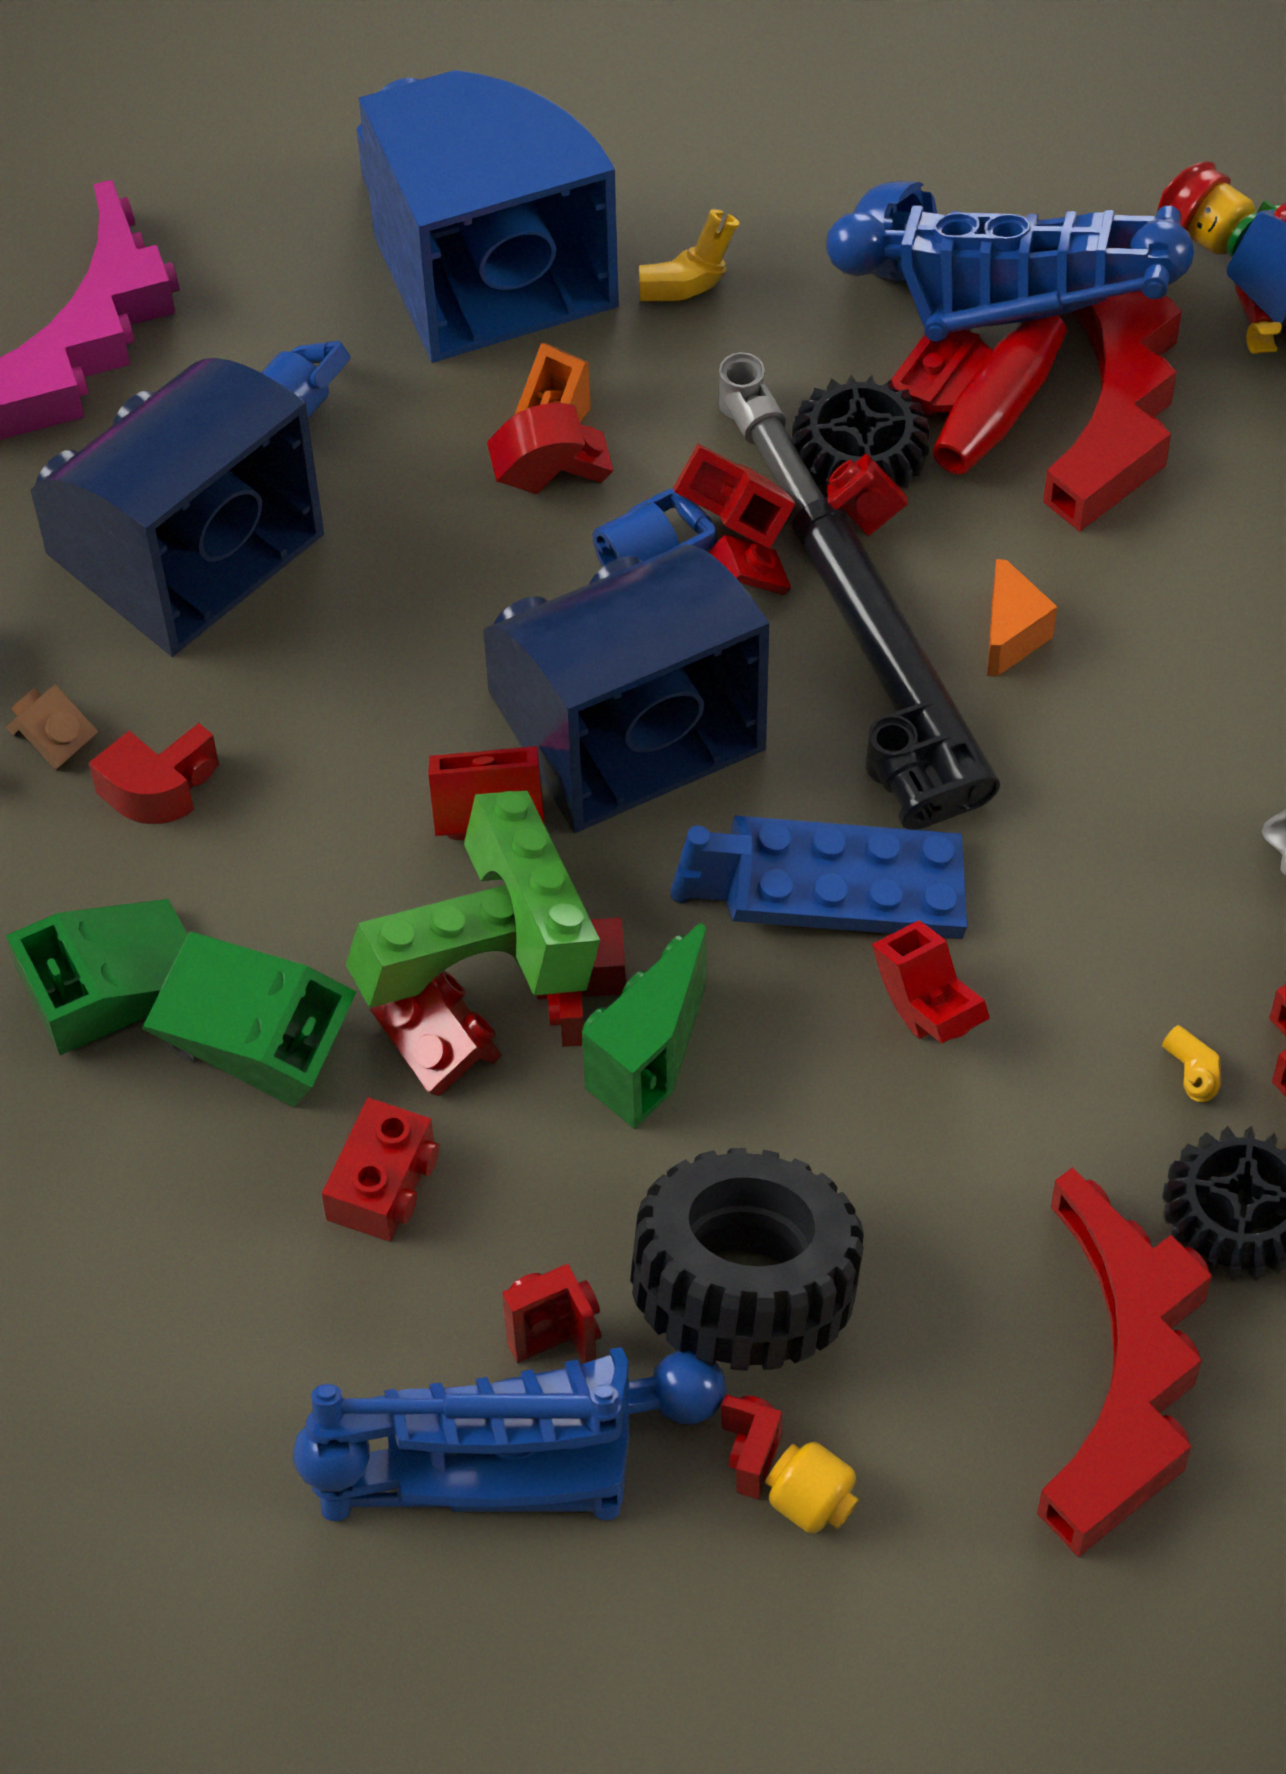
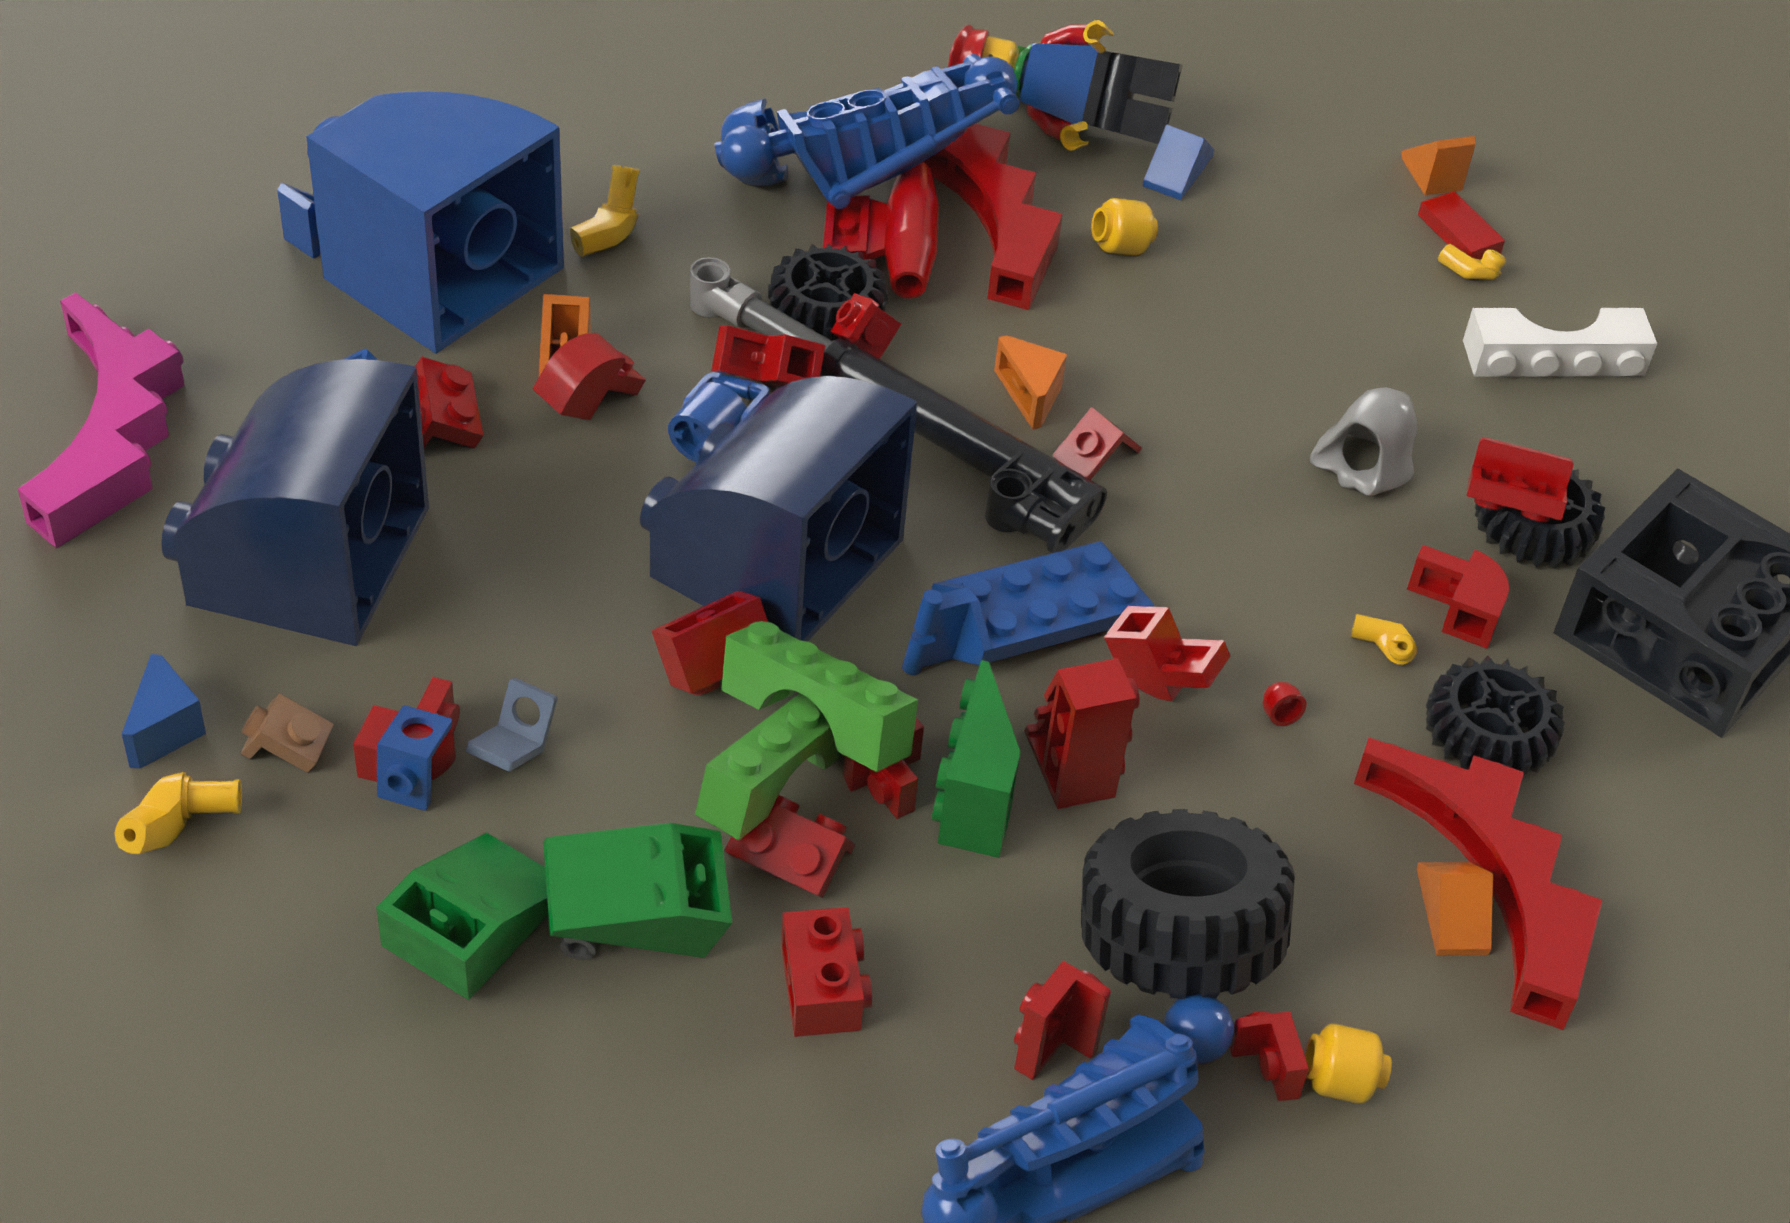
camera: 35 degrees left, 10 degrees down
none -> blue bracket [377,705,452,811]
none -> red bracket [415,356,484,448]
none -> sand blue bracket [465,678,558,771]
none -> red wedge [1024,658,1140,809]
none -> bracket [1053,407,1142,480]
none -> yellow head [1091,198,1158,256]
none -> red hinge [1262,682,1307,726]
none -> orange slope [1416,862,1493,956]

